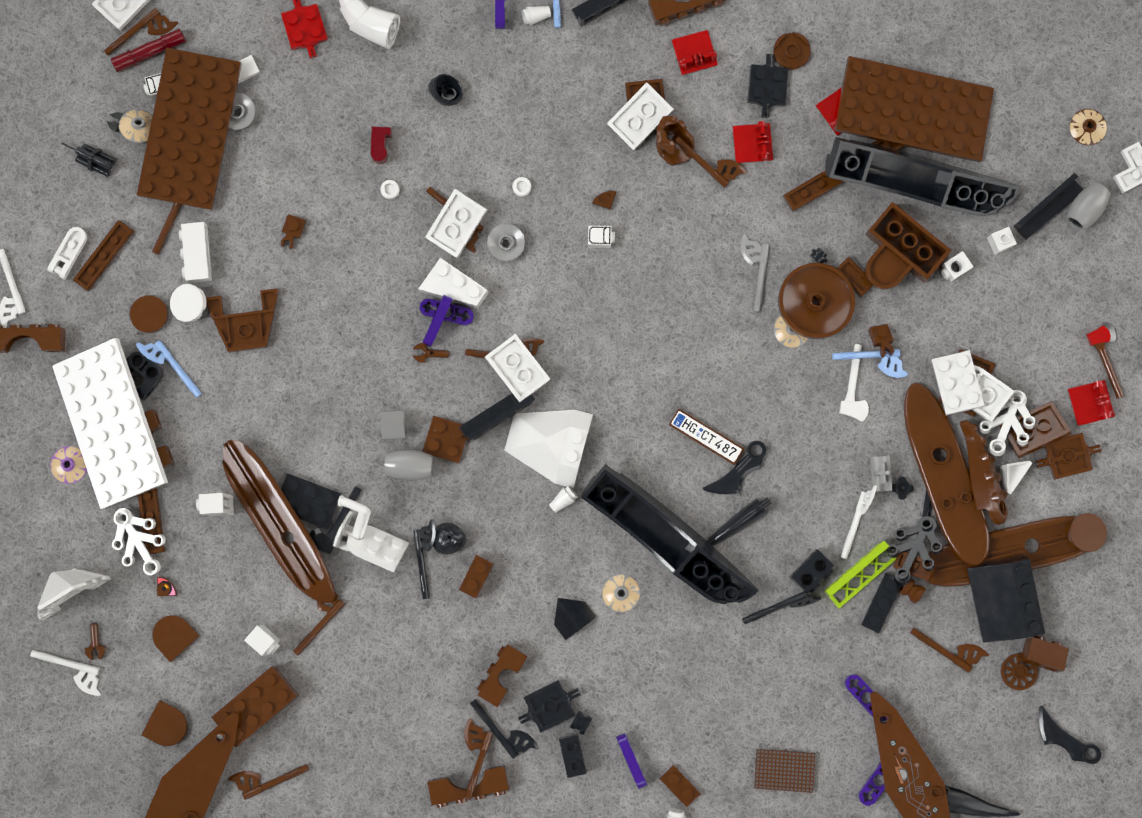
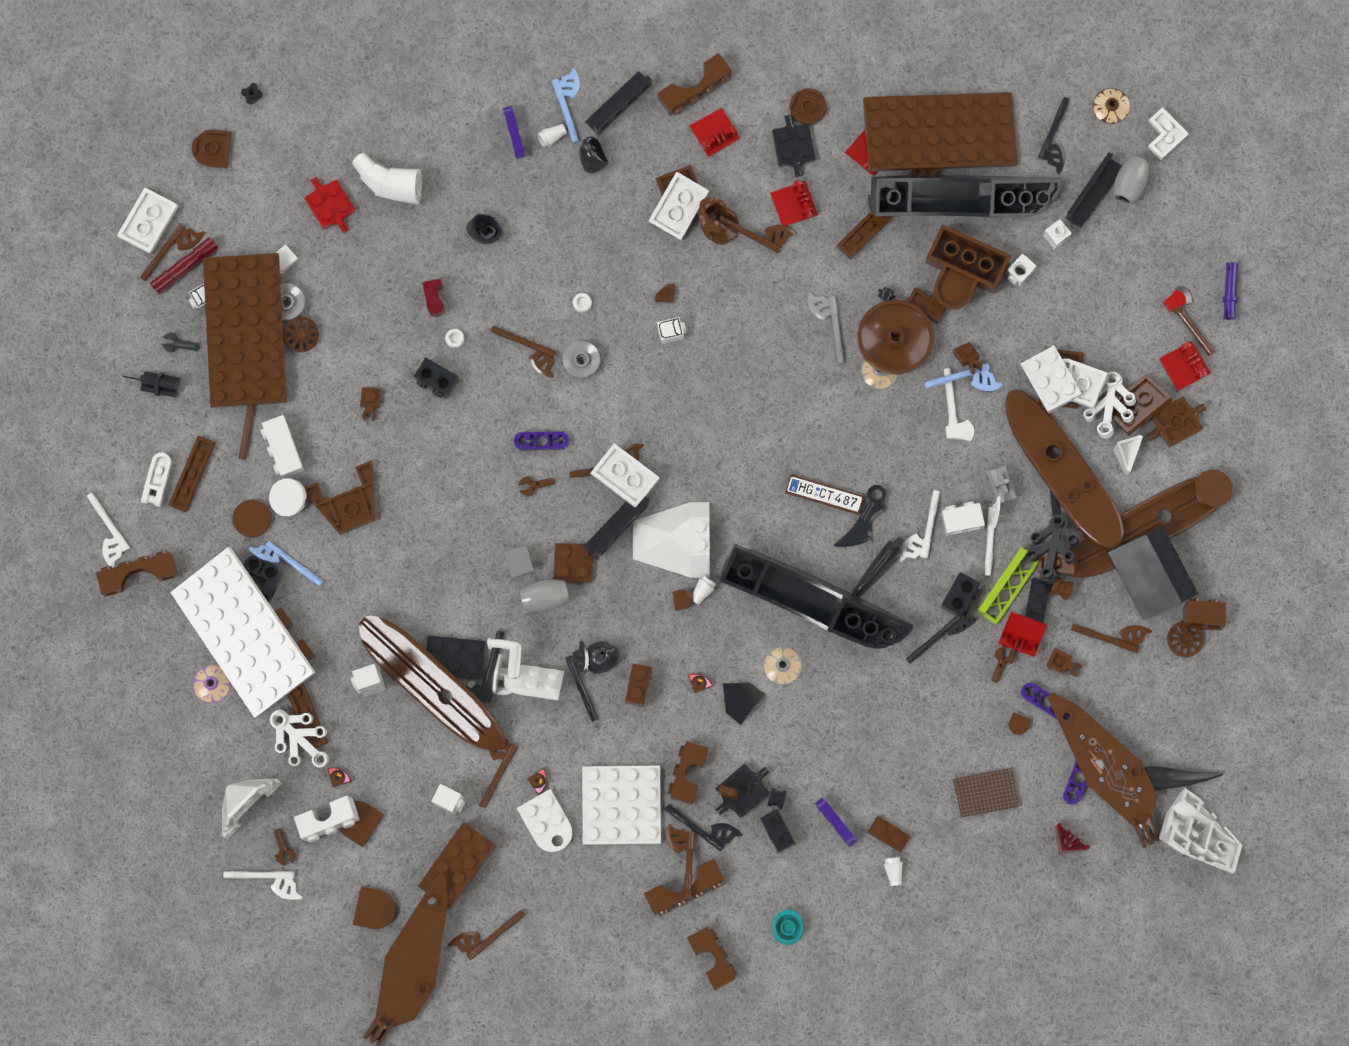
camera: 15 degrees left, 5 degrees down
tan dish [119,109,152,144] -> none
white wedge [419,258,488,309] -> none
dark purple beam [422,295,453,346] -> none
white plate [425,189,488,258] -> none
black plate [892,477,914,500] -> none
reddish brown animal [960,420,1008,525] -> none
black piece [1039,706,1101,764] -> none
none -> reddish brown wheel [283,317,319,352]
none -> white arch [294,796,360,843]
none -> black brick [414,357,459,399]
none -> white plate [517,789,572,852]
none -> tile [528,768,547,795]
none -> black hair [579,136,608,173]
none -> white plate [582,766,661,845]
none -> reddish brown tile [673,590,693,611]
none -> reddish brown tile [688,674,713,693]
none -> reddish brown tile [718,785,739,800]
none -> white piece [900,490,940,562]
none -> white brick [941,501,985,536]
none -> reddish brown bar [991,646,1014,683]
none -> red hinge [998,611,1047,657]
none -> reddish brown tile [1009,712,1031,735]
none -> black piece [1038,97,1070,174]
none -> reddish brown plate [1046,648,1082,677]

